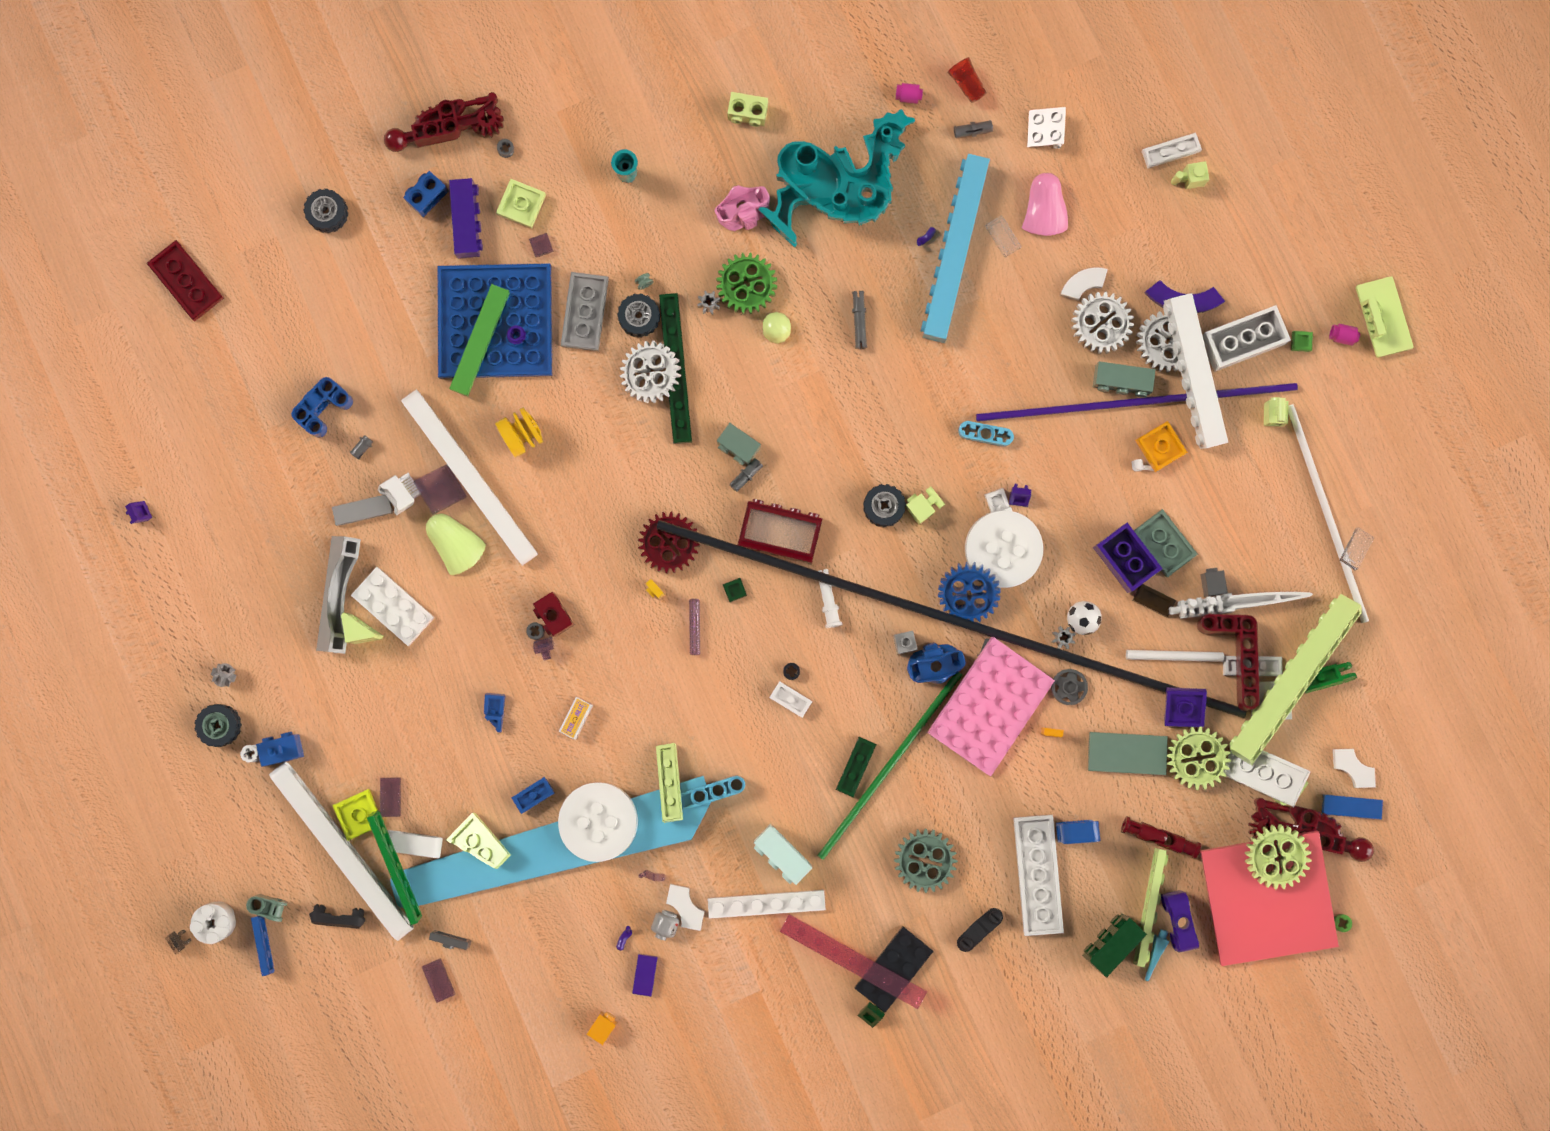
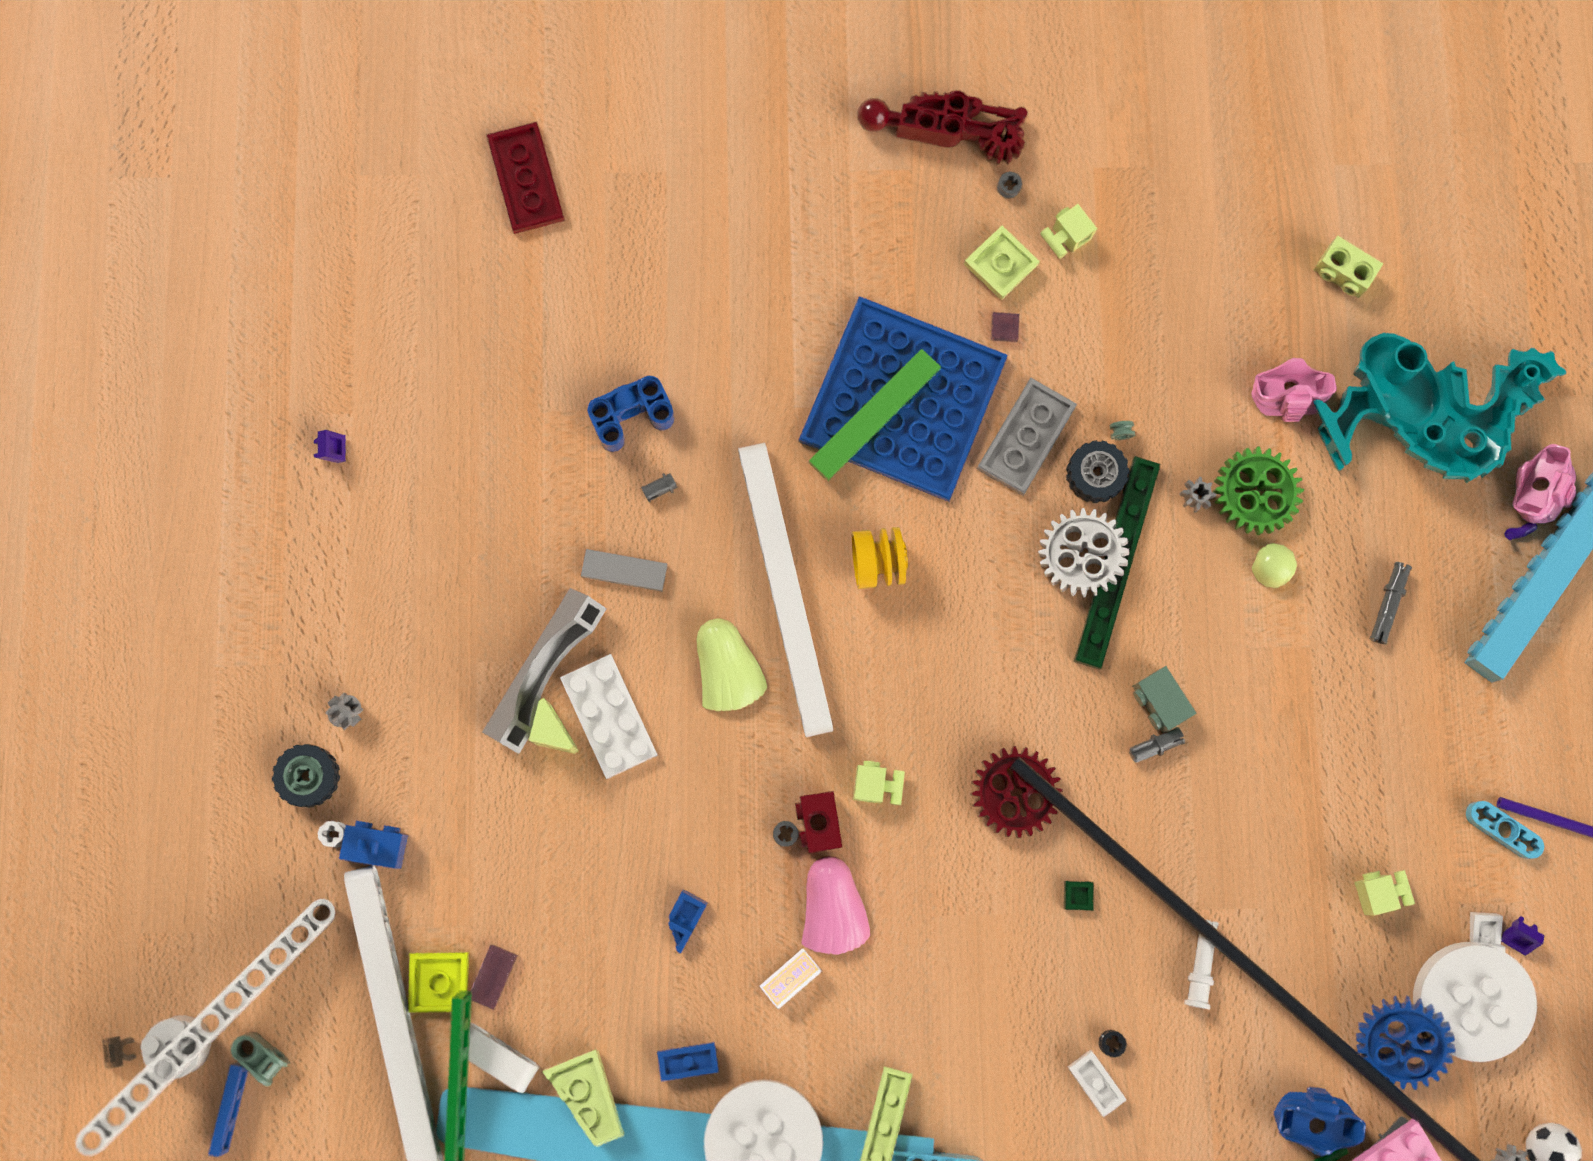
camera: 15 degrees right, 5 degrees down
black wheel [303,188,349,233] -> none
black piece [309,904,366,929] -> none
white piece [378,473,423,515] -> none
blue brick [403,171,449,218] -> none
tile [414,464,467,515] -> none
dark purple brick [449,178,483,259] -> none
dark purple plate [507,325,526,345] -> none
tile [533,637,554,661] -> none
teal plant [611,149,638,183] -> none
yellow plate [645,579,665,599] -> none
axle [689,599,700,655] -> none
window [737,499,823,565] -> none
black wheel [863,484,906,527] -> none
light grey brick [893,631,918,654] -> none
dark pink brick [895,83,923,104] -> none
none -> white beam [76,899,335,1155]
none -> bright pink hair [801,856,870,954]
none -> yellowish green brick [853,761,905,805]
none -> yellowish green brick [1040,204,1097,259]
none -> bright pink piece [1513,444,1576,523]

